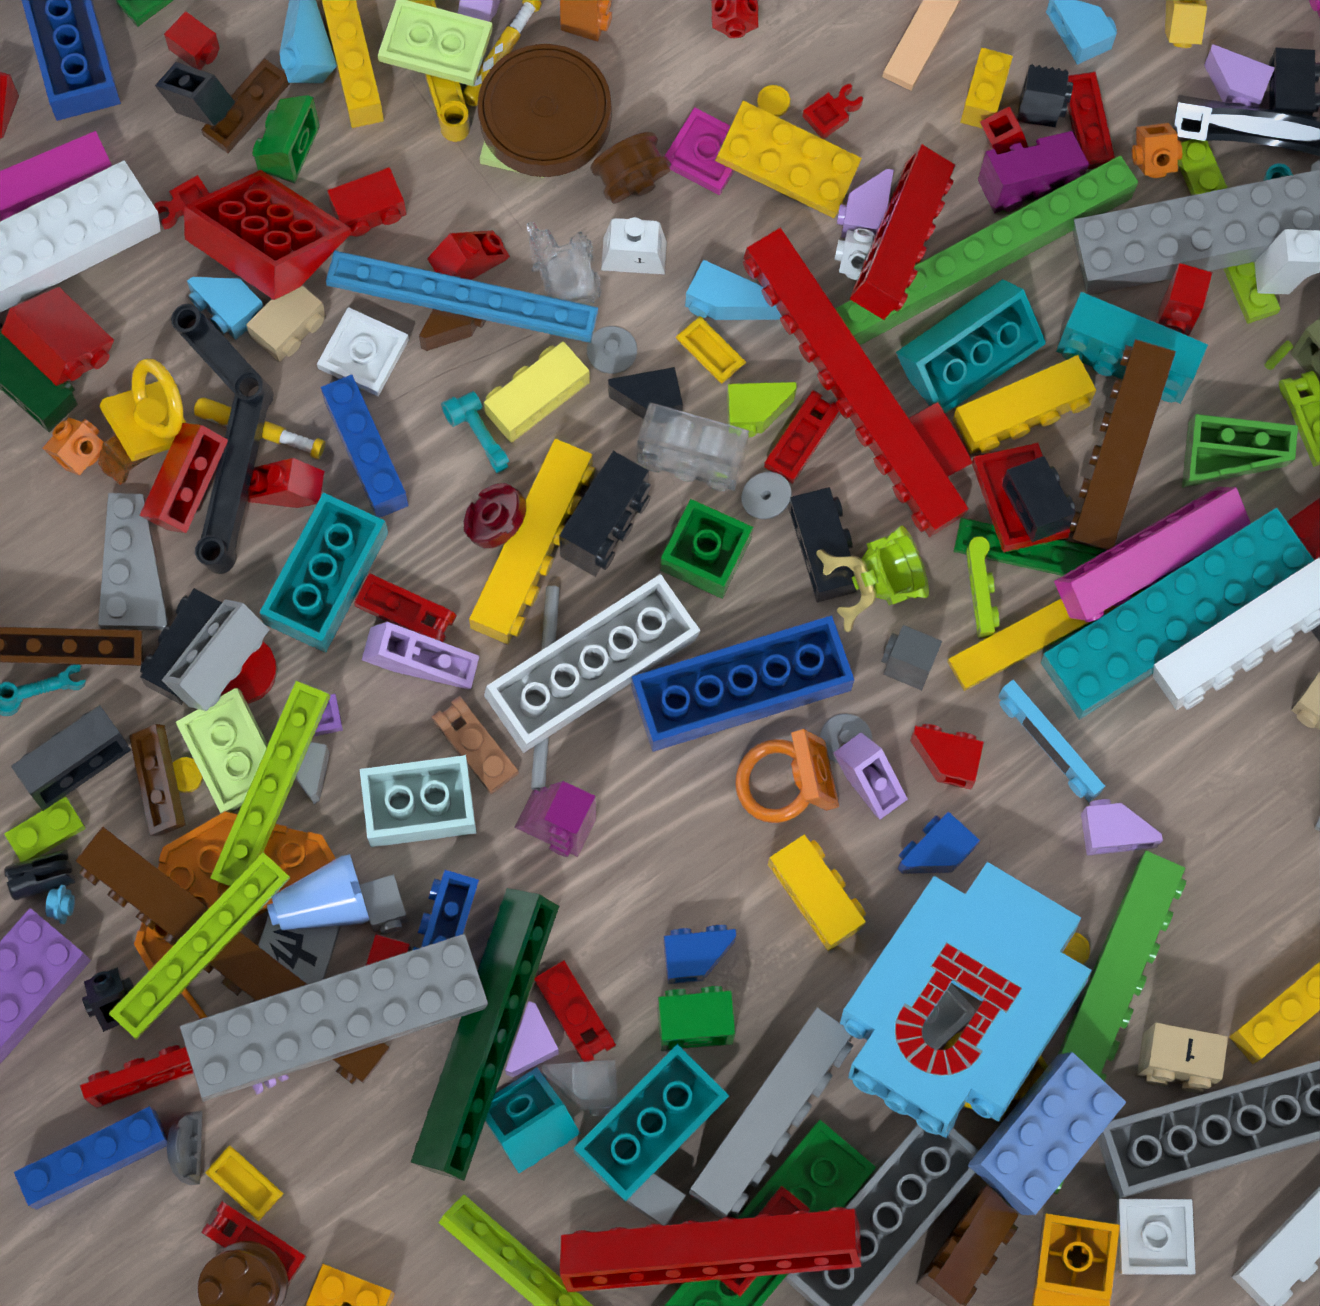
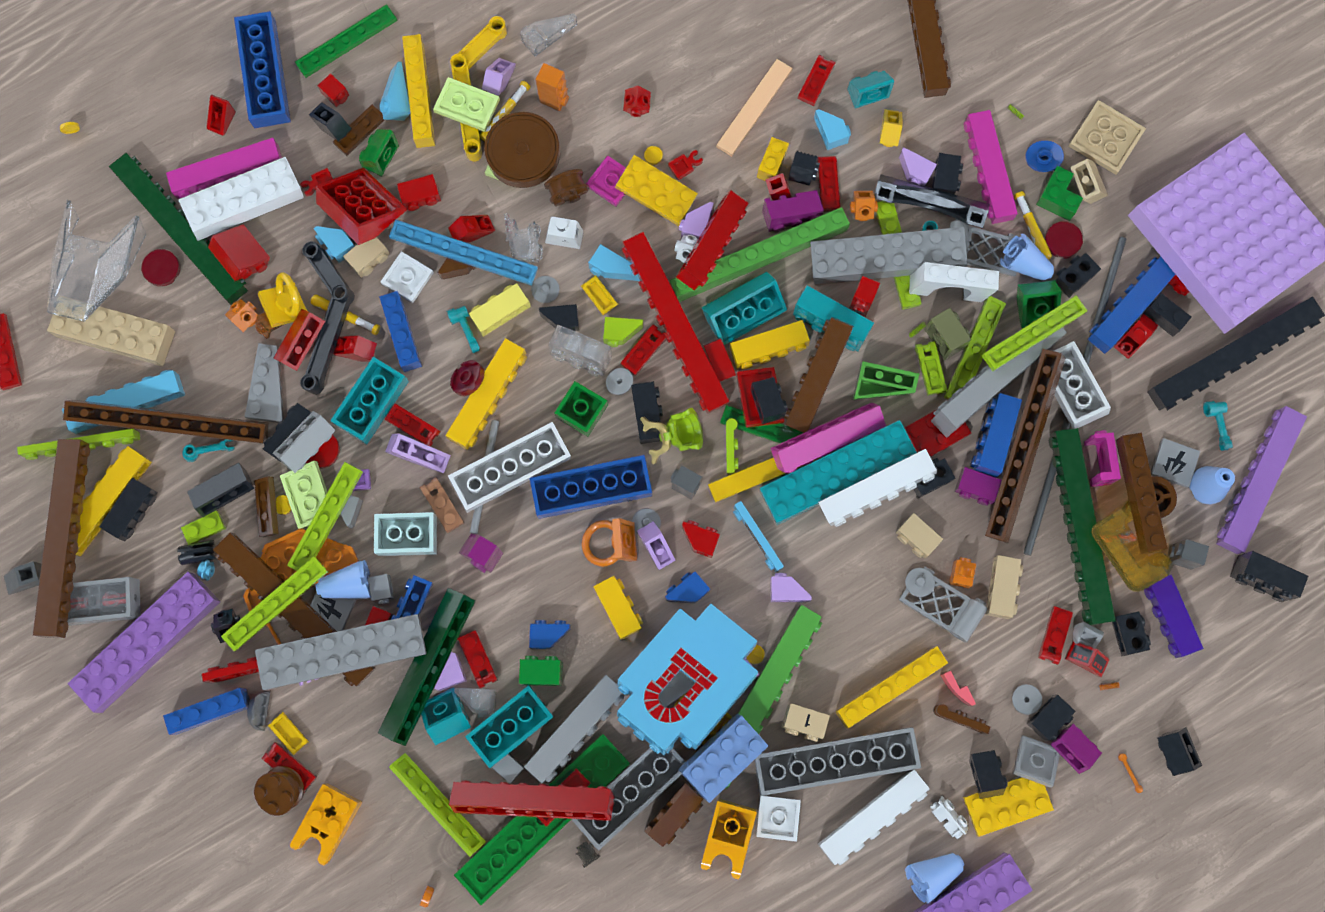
camera: 10 degrees right, 5 degrees up
black brick [559,450,651,577] -> none

